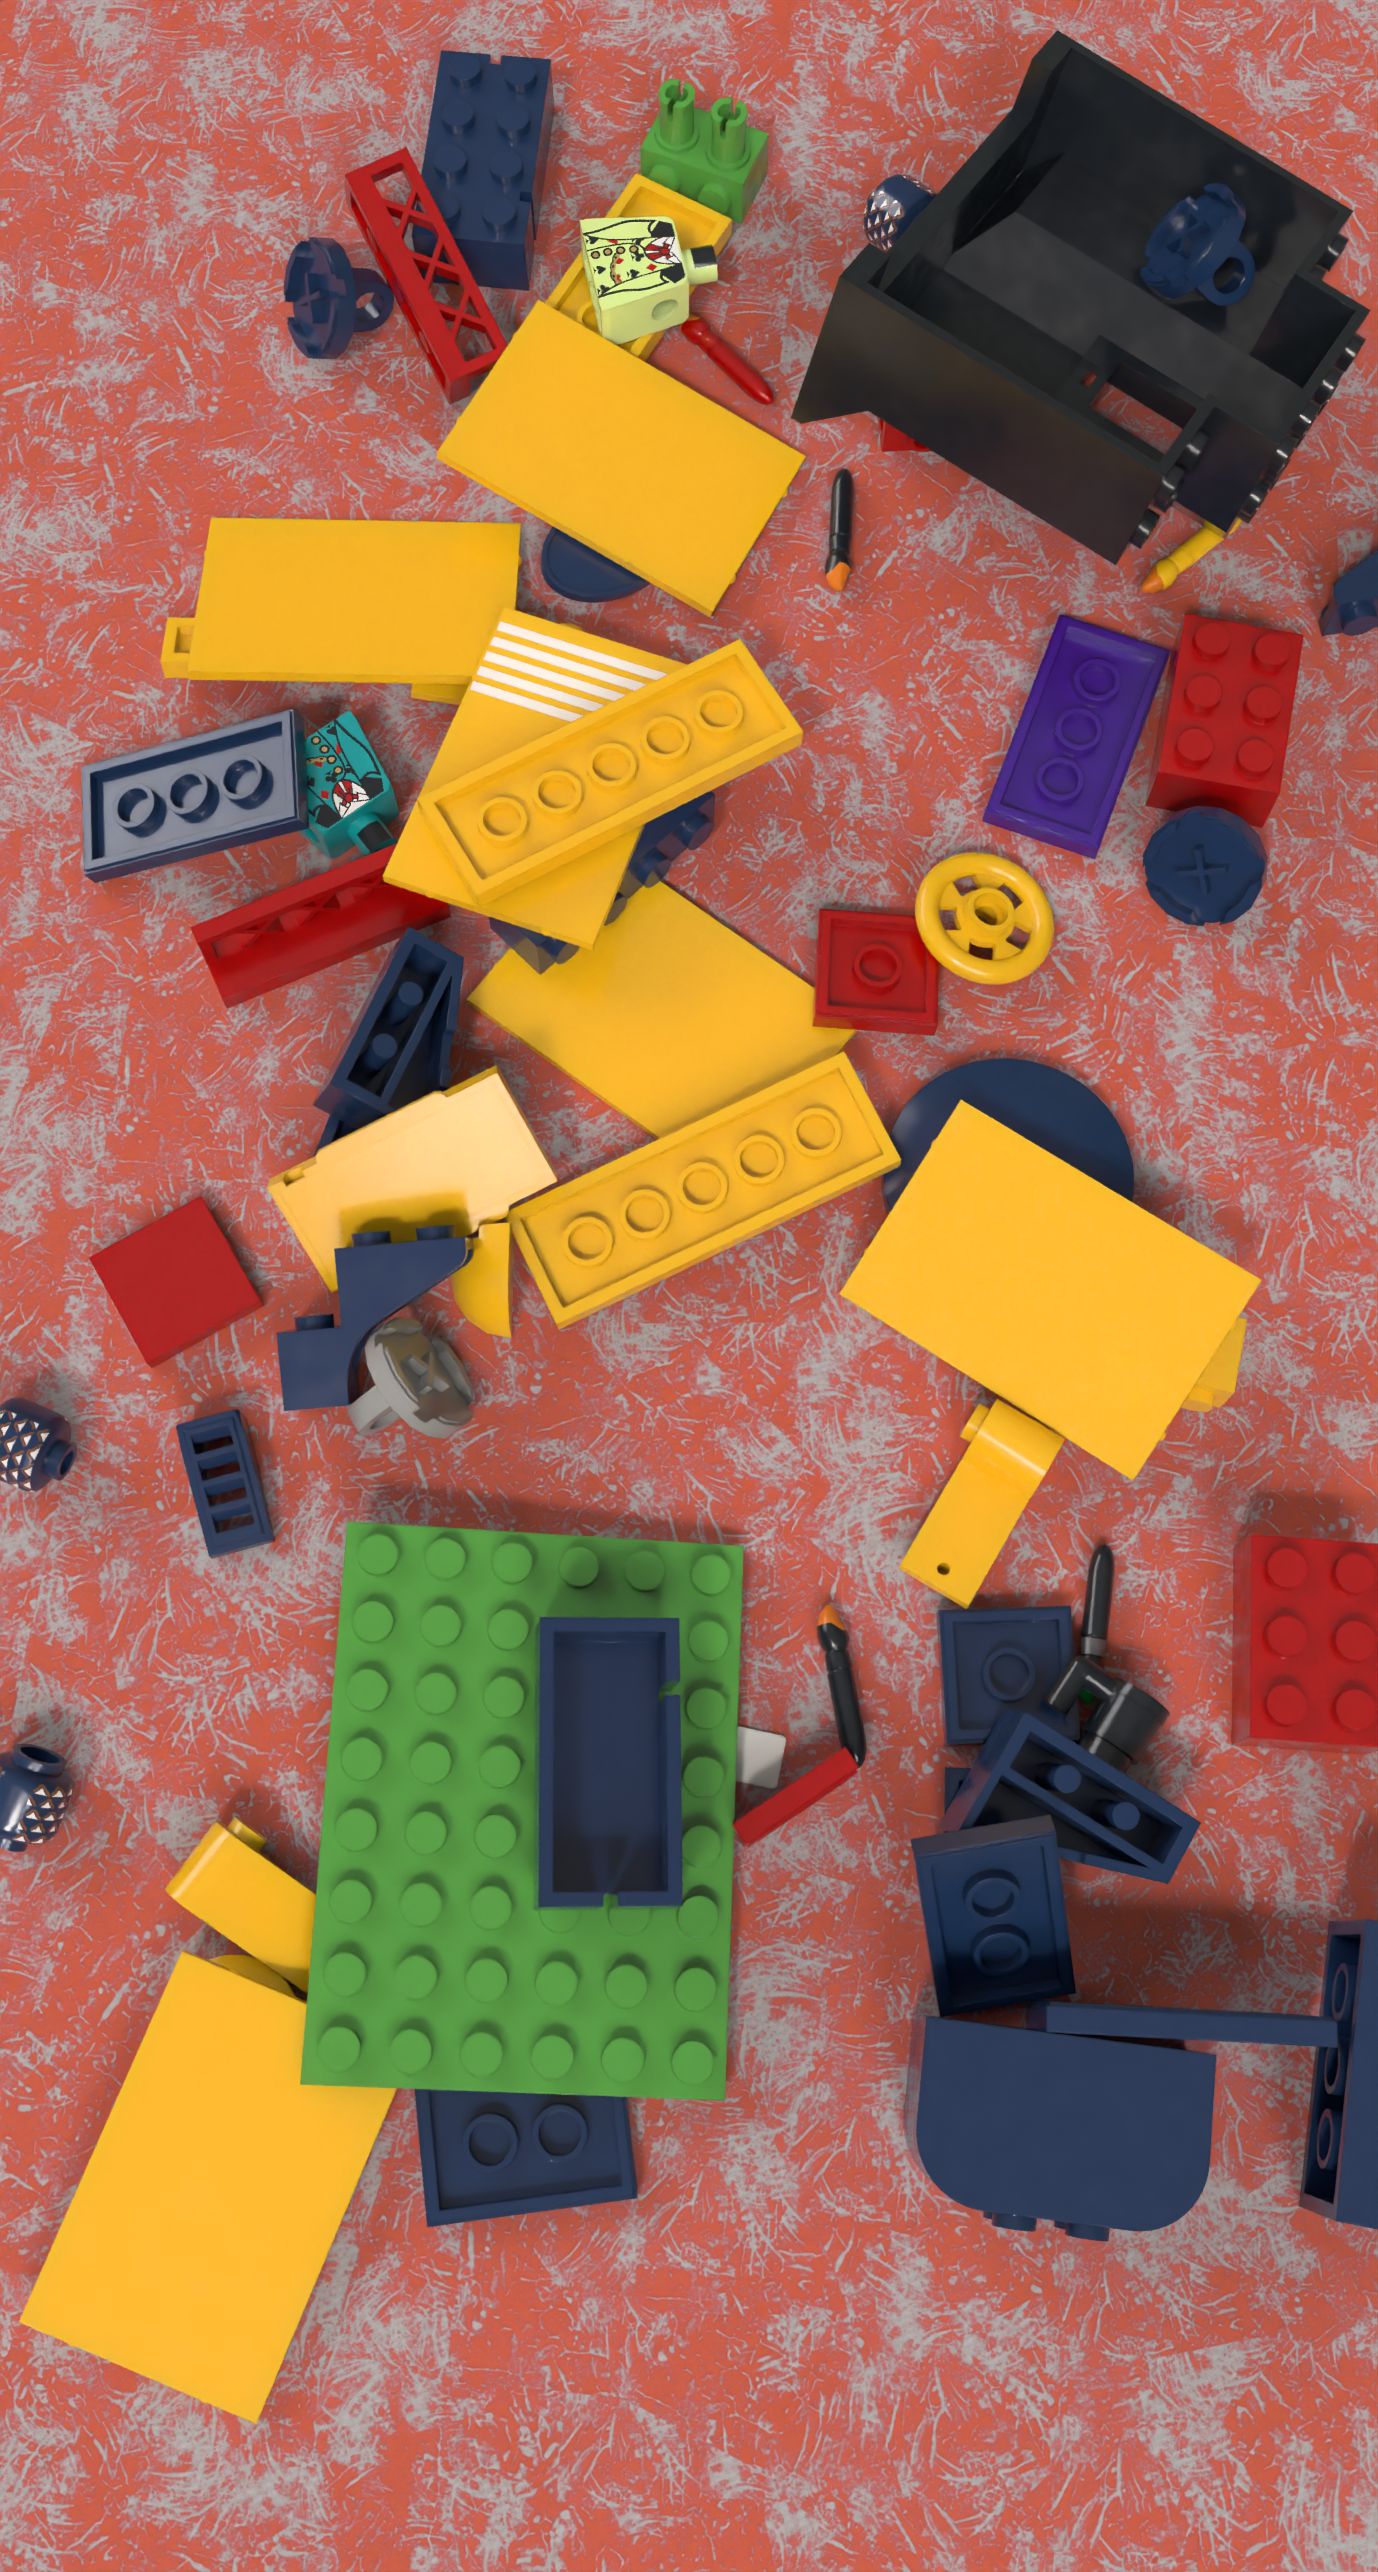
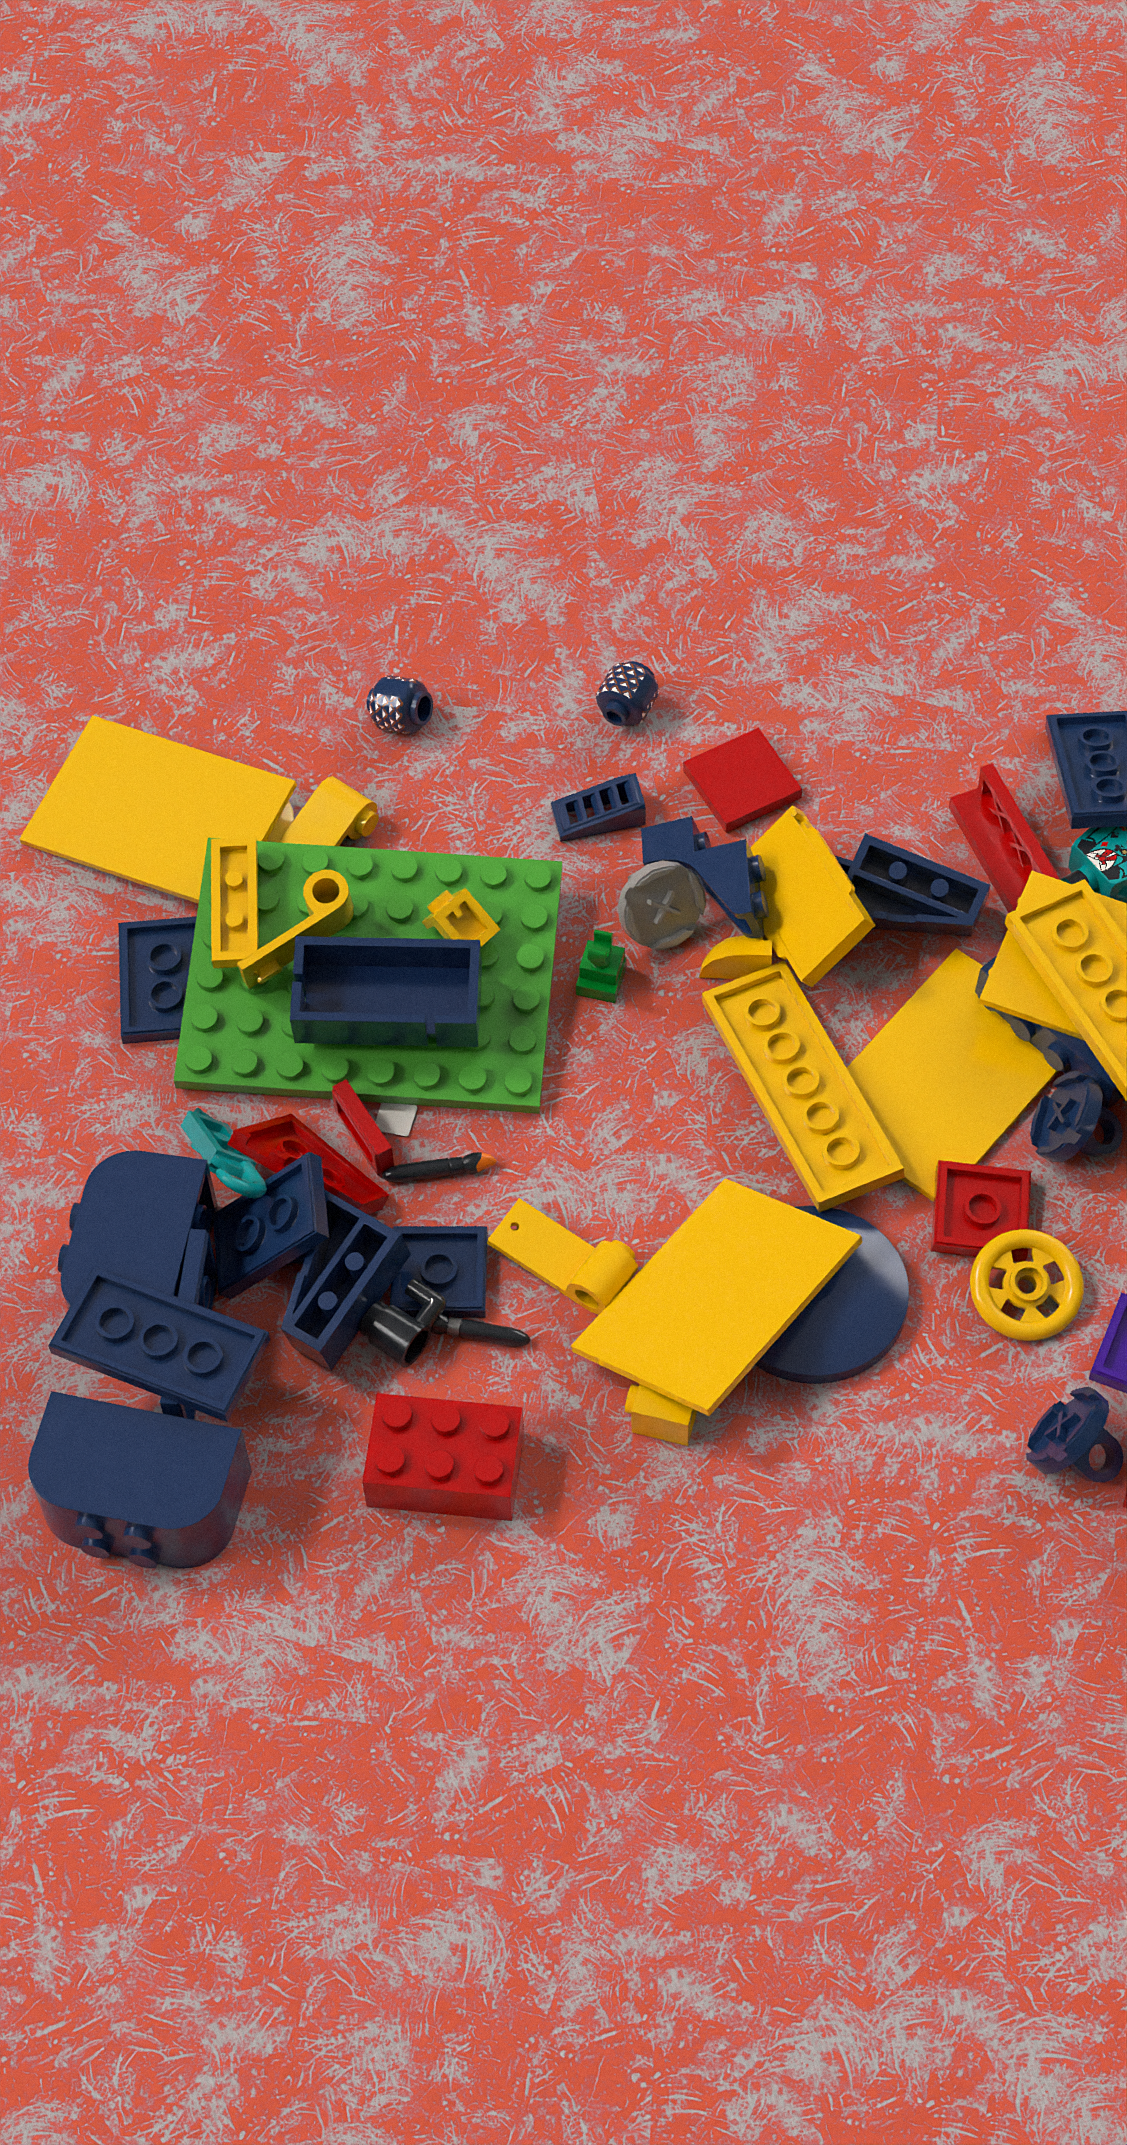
camera: 95 degrees right, 15 degrees down
none -> dark blue tile [48,1265,270,1422]
none -> teal plate [181,1108,267,1199]
none -> yellow plate [211,837,259,968]
none -> red wing [227,1113,389,1214]
none -> yellow door [237,870,354,989]
none -> yellow bracket [422,888,500,947]
none -> green piece [576,929,627,1003]
none -> dark blue tile [1030,1071,1123,1162]

